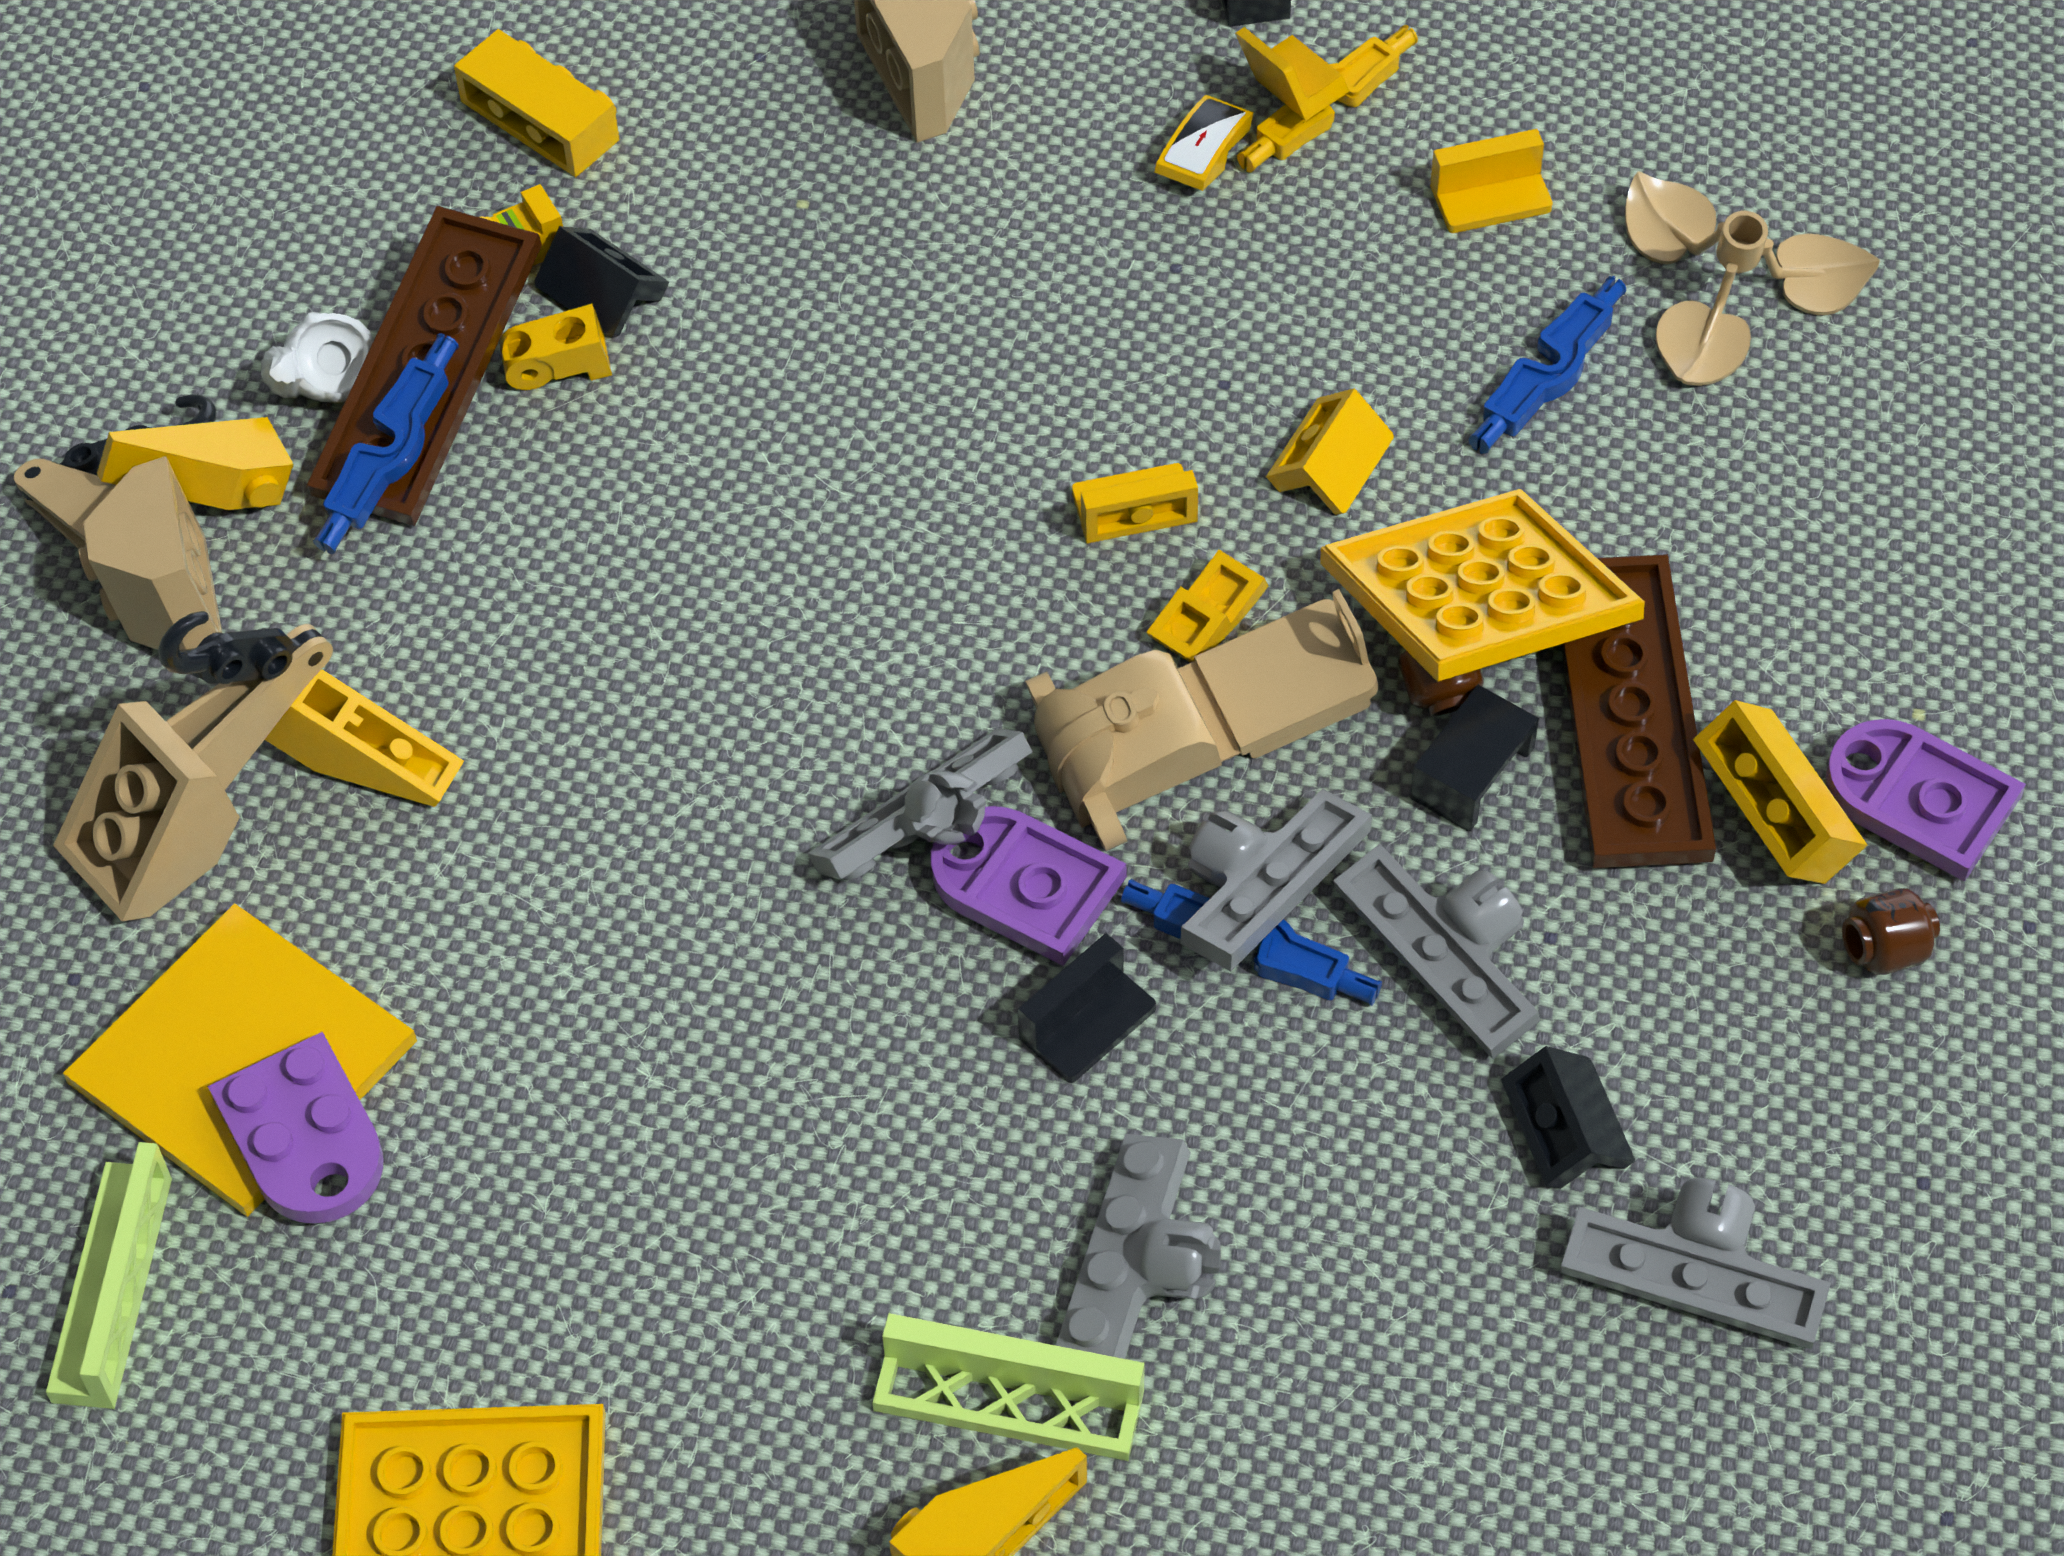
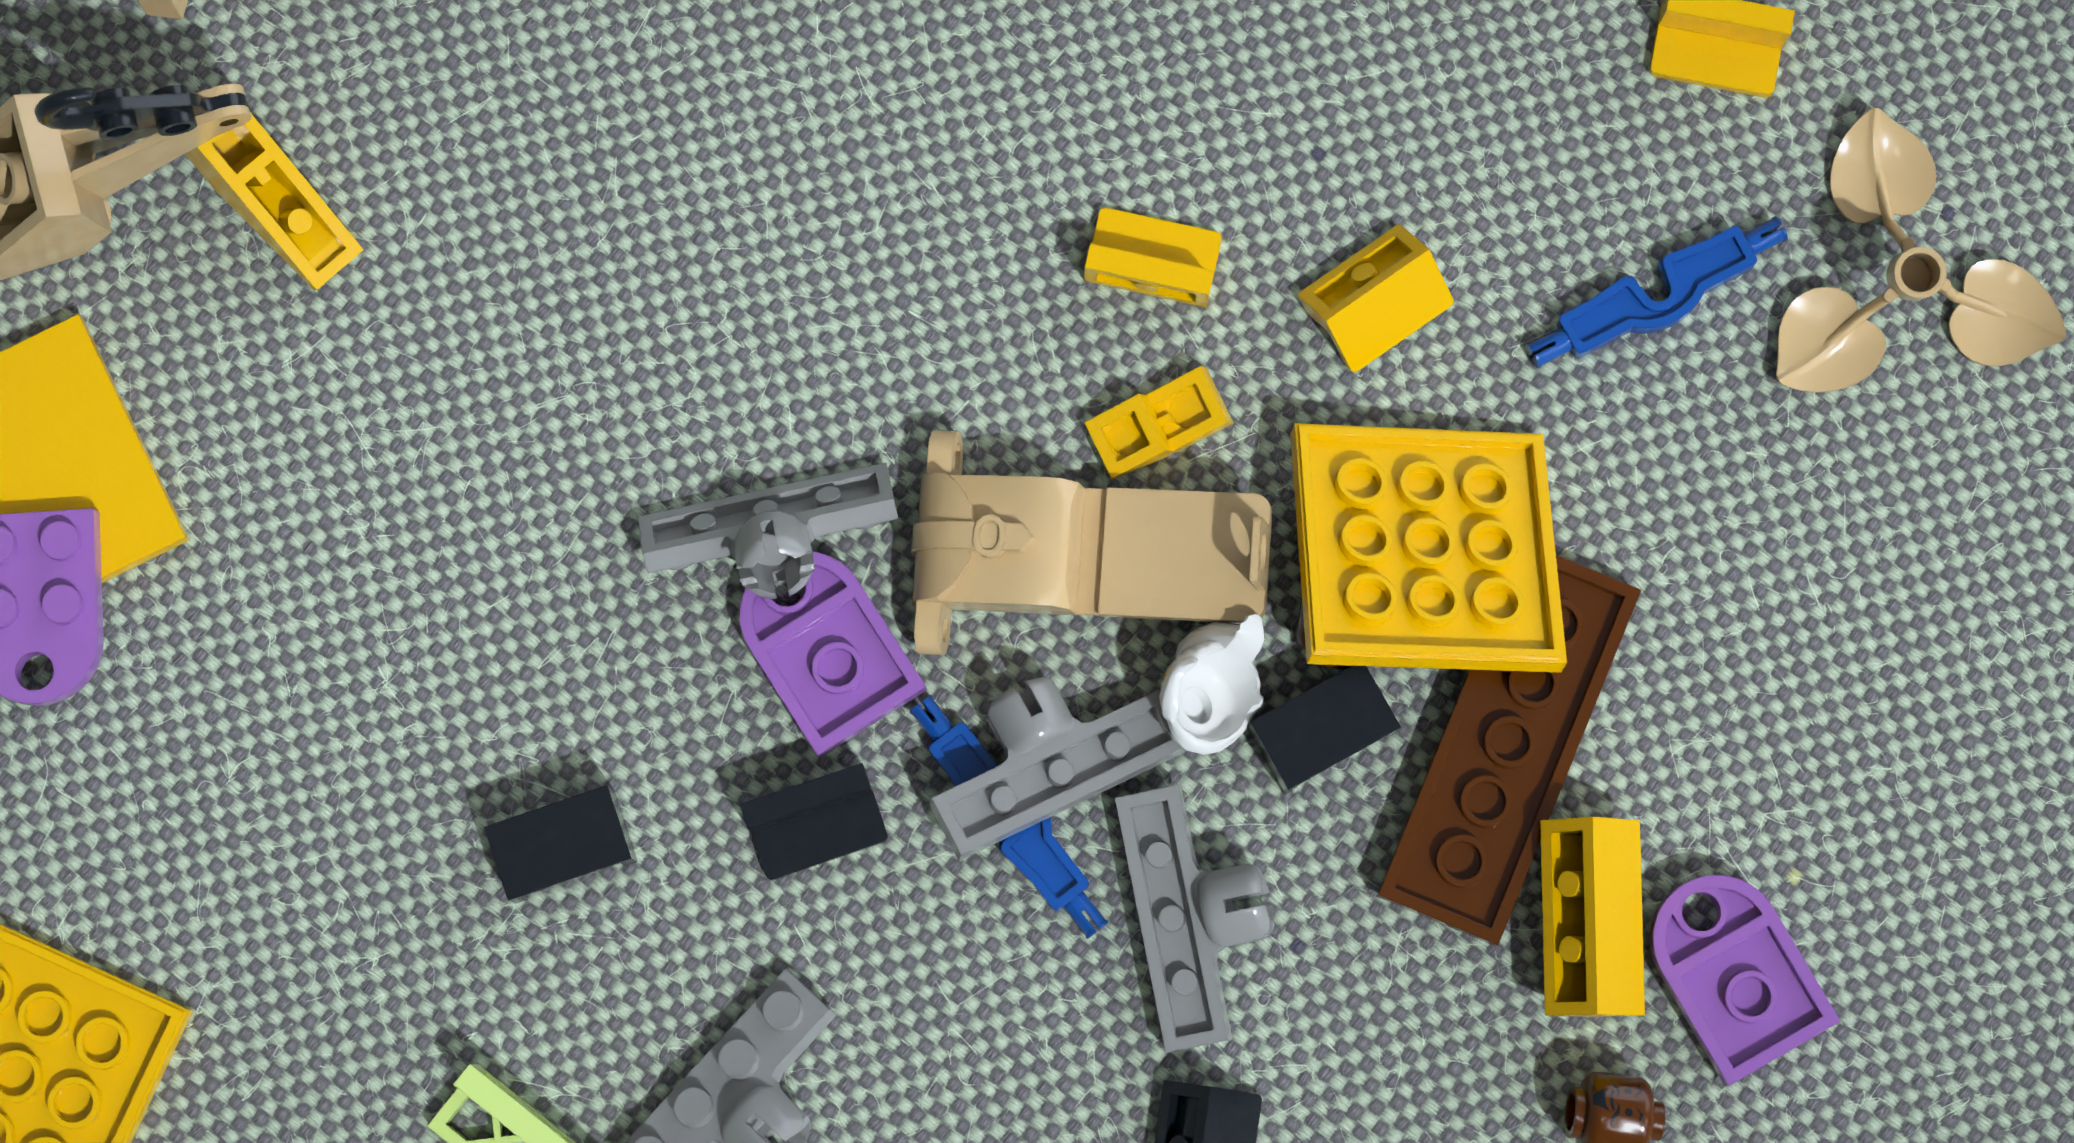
camera: 25 degrees right, 25 degrees up
none -> black panel [484,785,638,904]
none -> white hair [1159,614,1265,755]

